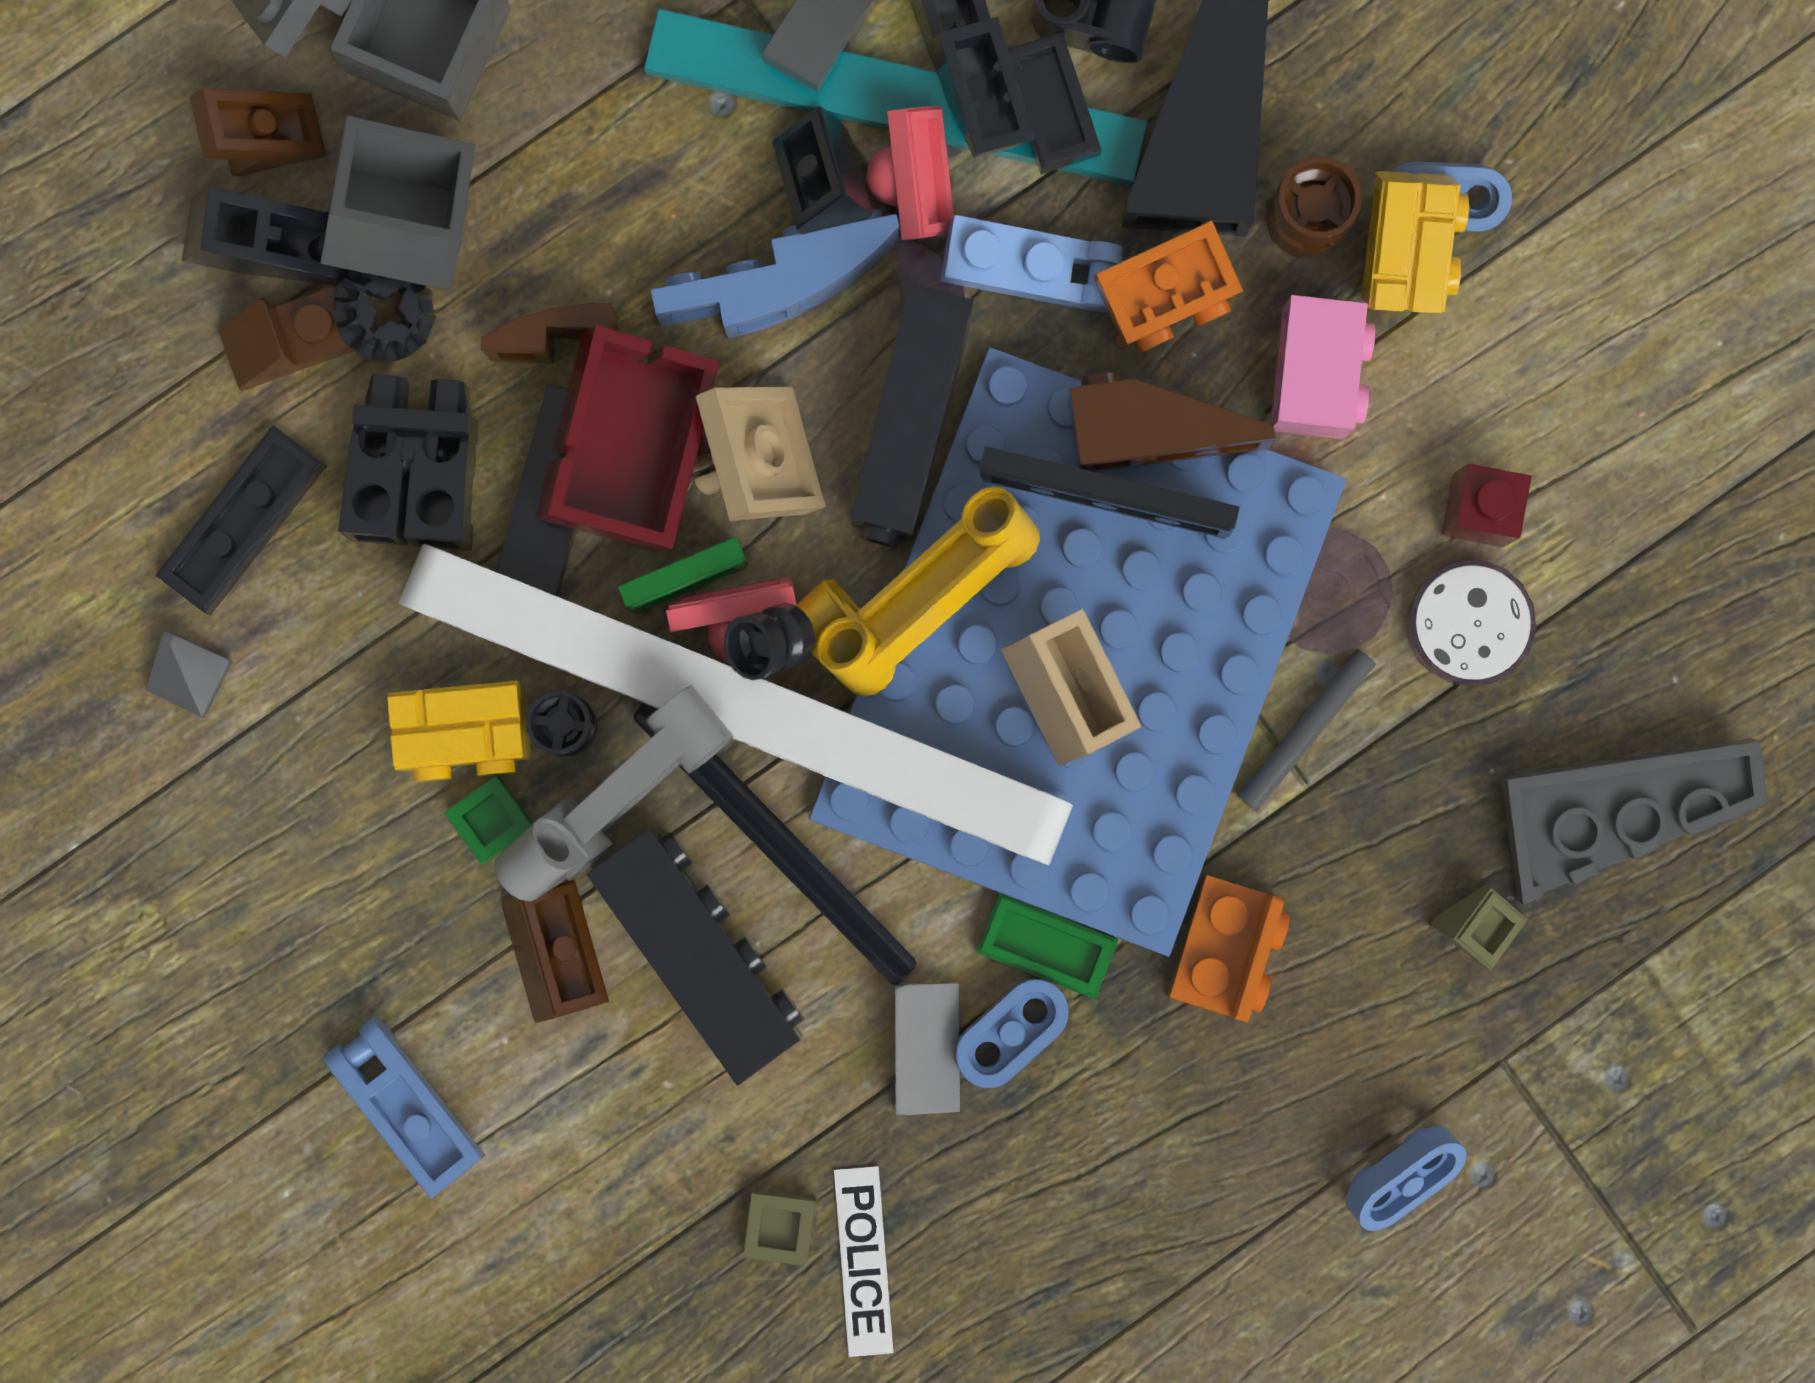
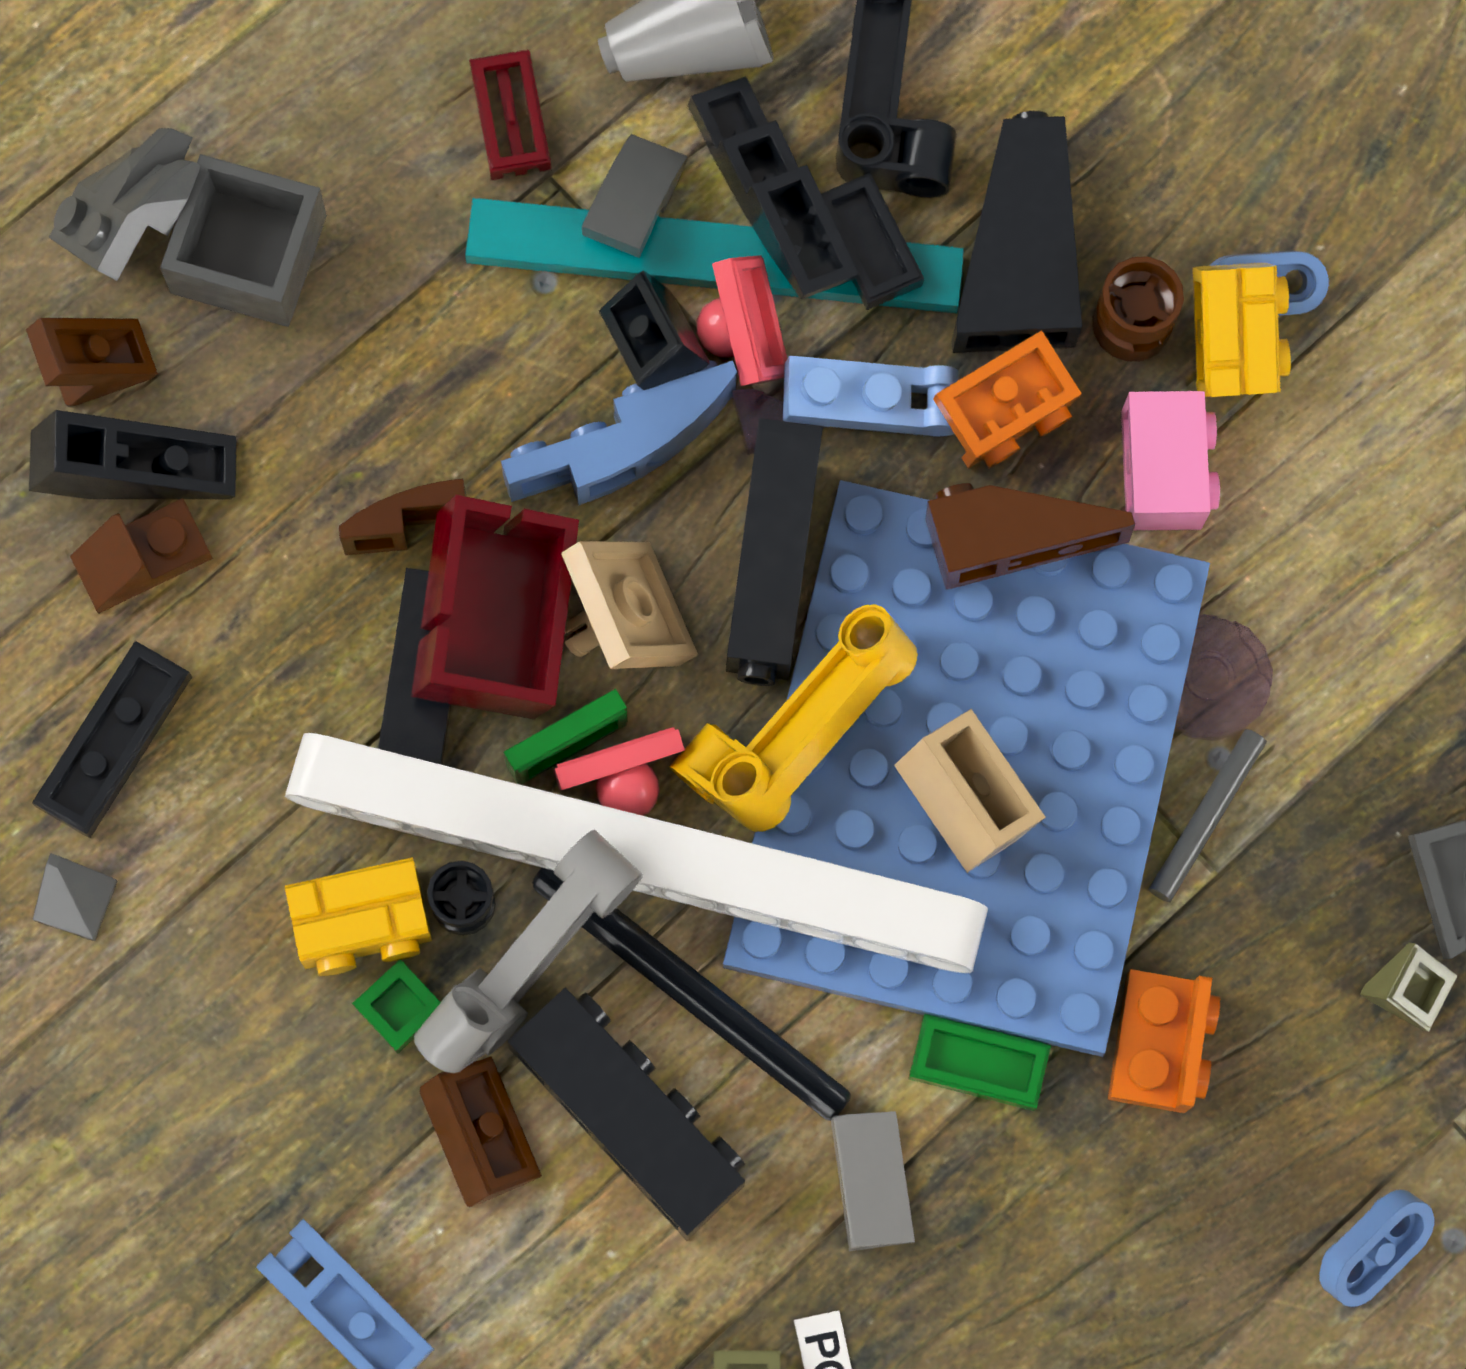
camera: 10 degrees left, 10 degrees down
dark grey piece [321,116,475,290] -> none
black gear [333,270,437,362] -> none
black hips [338,374,479,551] -> none
black wheel [724,603,815,681] -> none
medium blue plate [955,978,1069,1088] -> none
black tile [980,446,1240,539] -> none
white tile [1406,560,1536,687] -> none
dark red brick [1441,463,1532,547] -> none

